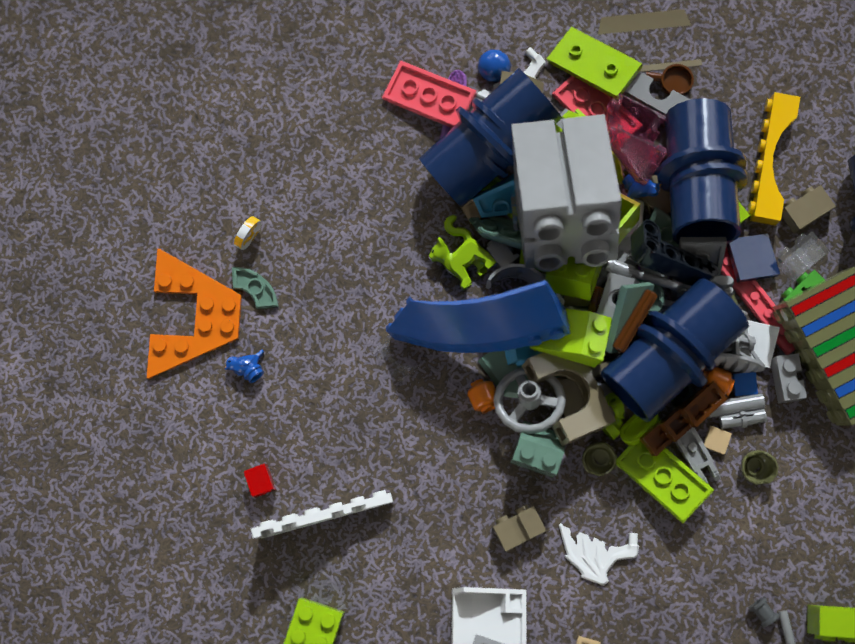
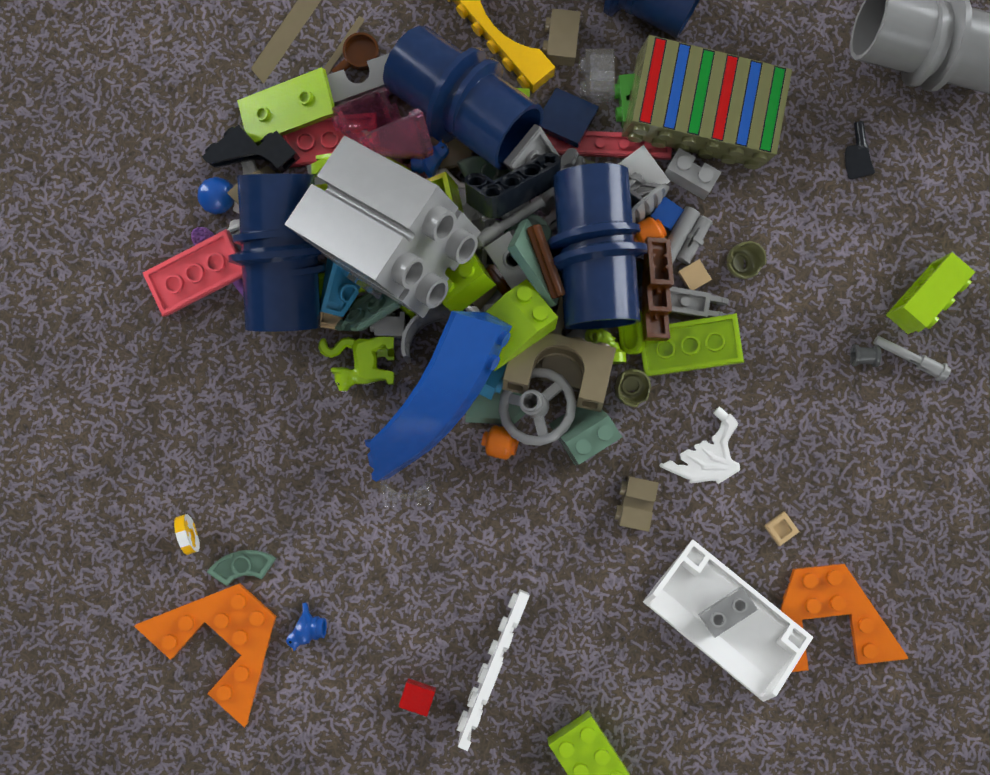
camera: 55 degrees left, 5 degrees up
none -> black arch [202,124,300,173]

